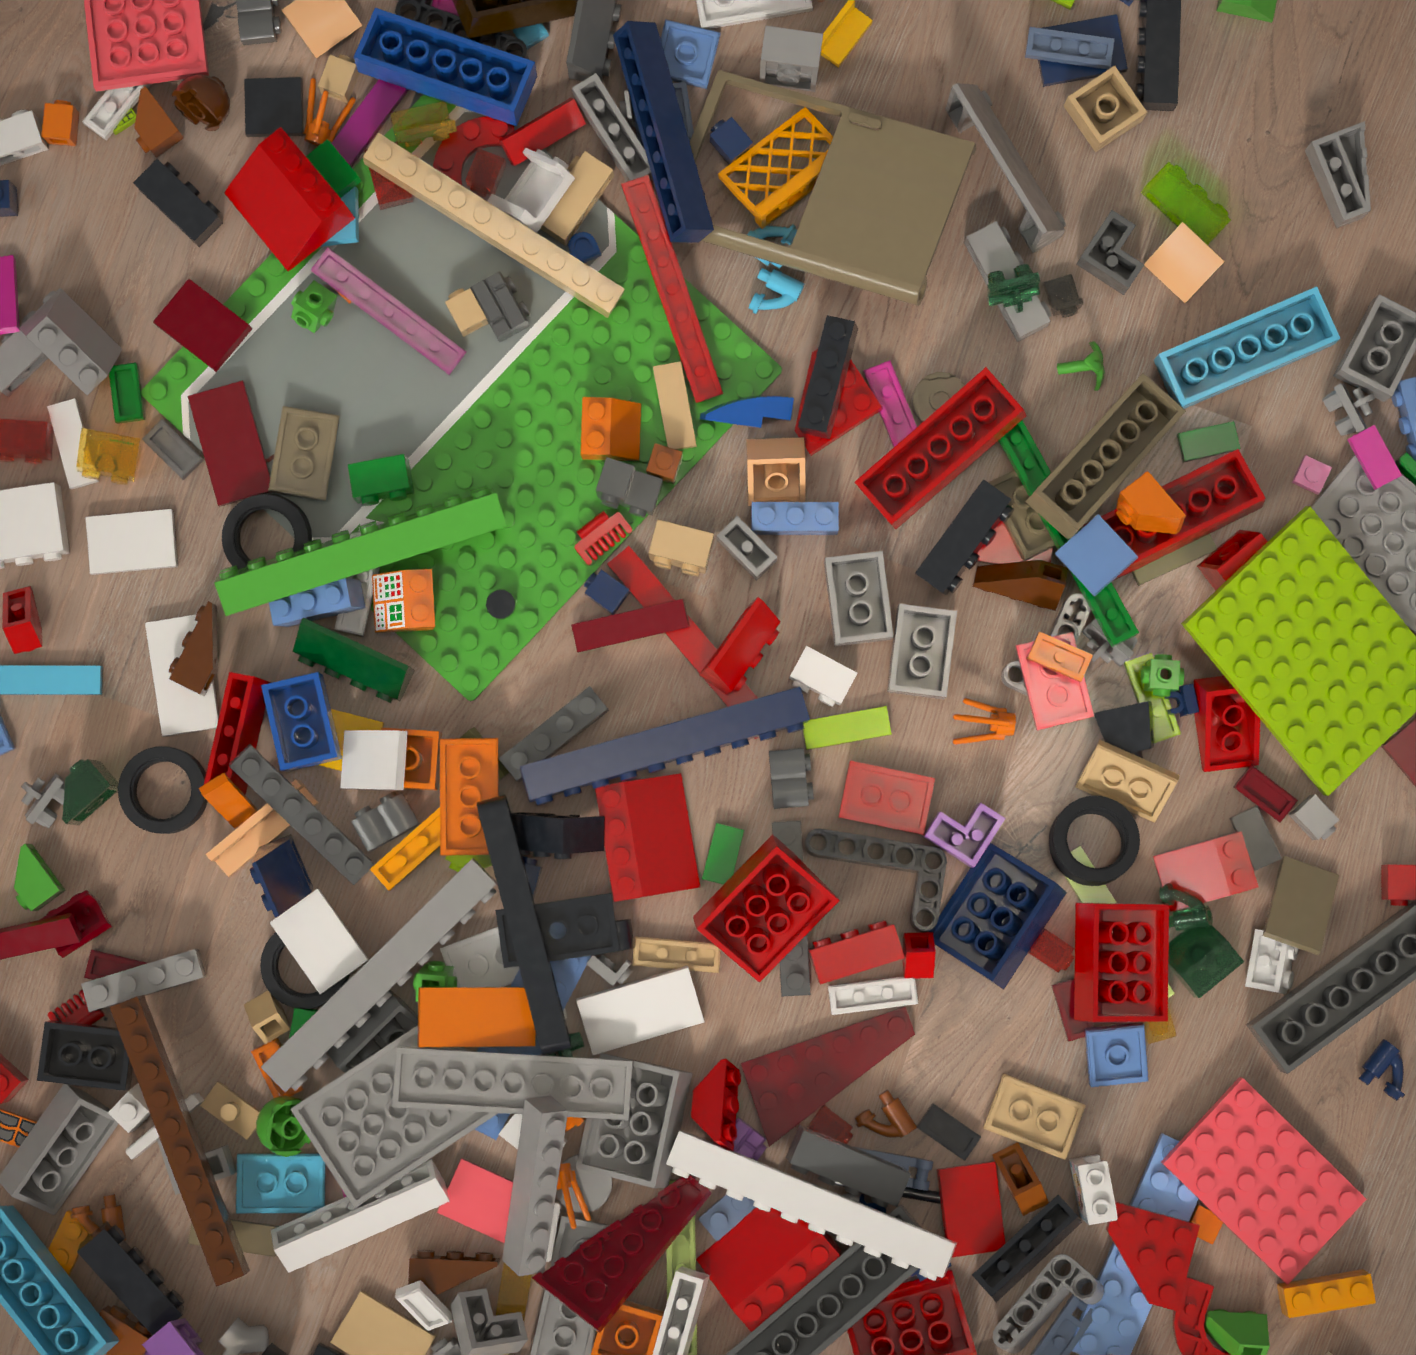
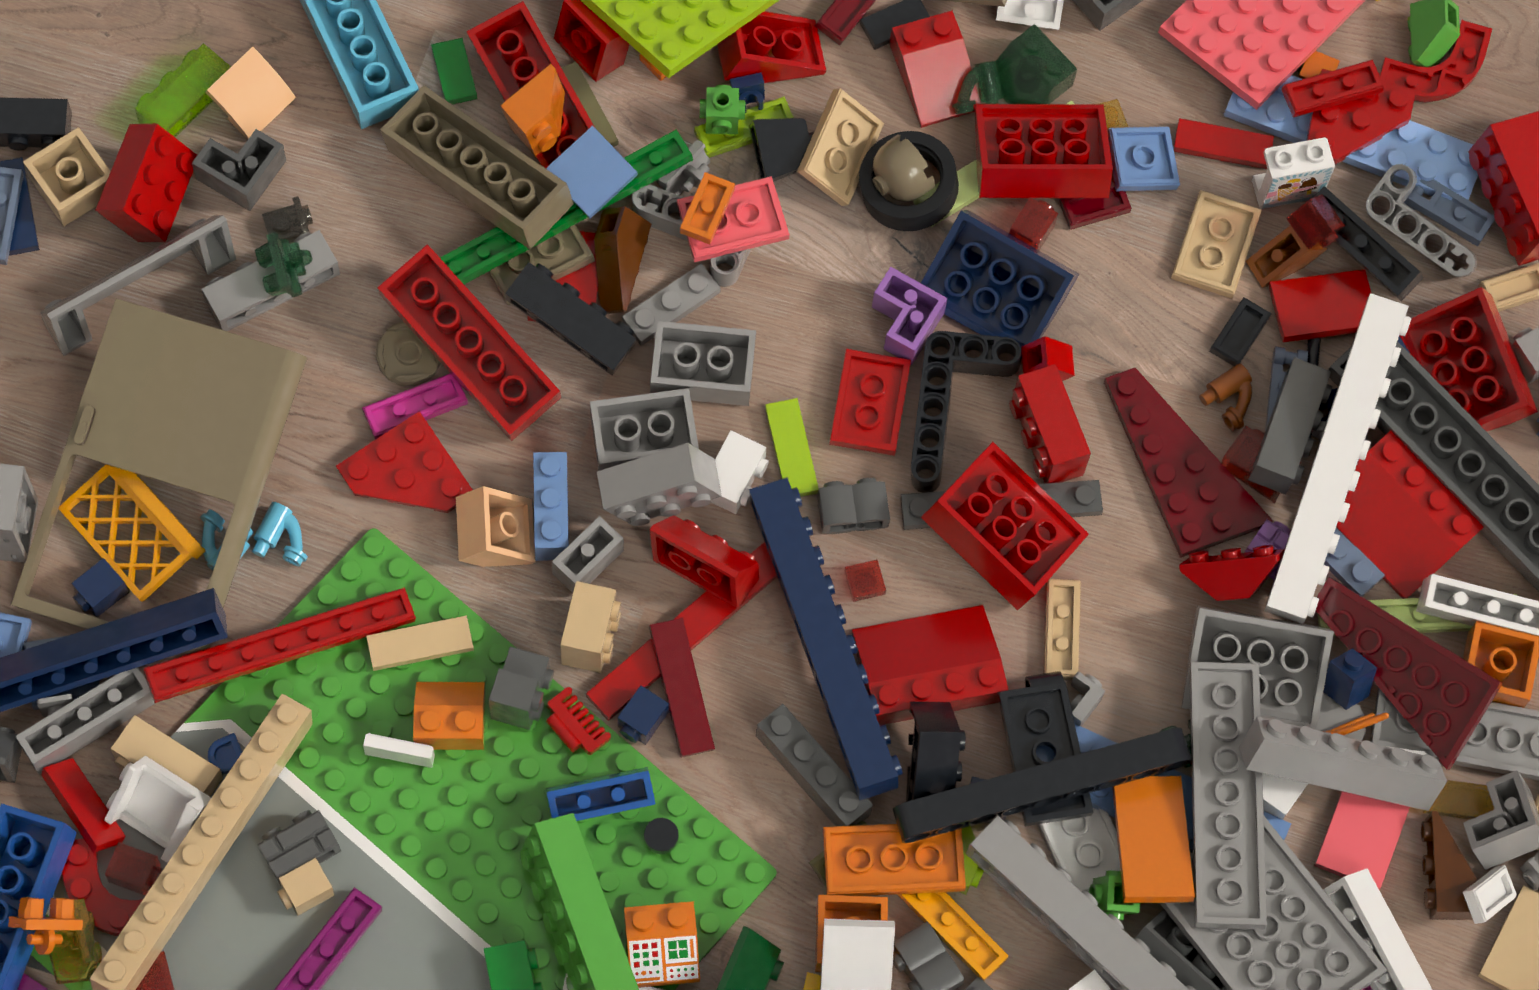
camera: 100 degrees left, 15 degrees down
white tile [576,966,704,1055] -> none
dark orange brick [646,443,683,484] -> none
blue slope [700,396,794,428] -> none
green tile [702,823,744,885] -> none
black brick [798,315,858,439] -> none
white tile [828,976,918,1015] -> none
orange plant [952,698,1016,744] -> none
bright green plant [1057,341,1105,391] -> none
none -> orange hips [8,897,83,955]
none -> red brick [95,123,197,242]
none -> white tile [363,733,435,768]
none -> blue brick [546,767,656,821]
none -> light grey brick [597,443,722,526]
none -> light grey plate [622,263,721,346]
none -> clear red plate [844,559,886,602]
none -> dark tan cylinder [873,134,935,202]
none -> red tile [1173,118,1274,169]
none -> red tile [1281,60,1384,118]
none -> clear red brick [1286,194,1345,250]
none -> dark blue brick [1323,648,1377,710]

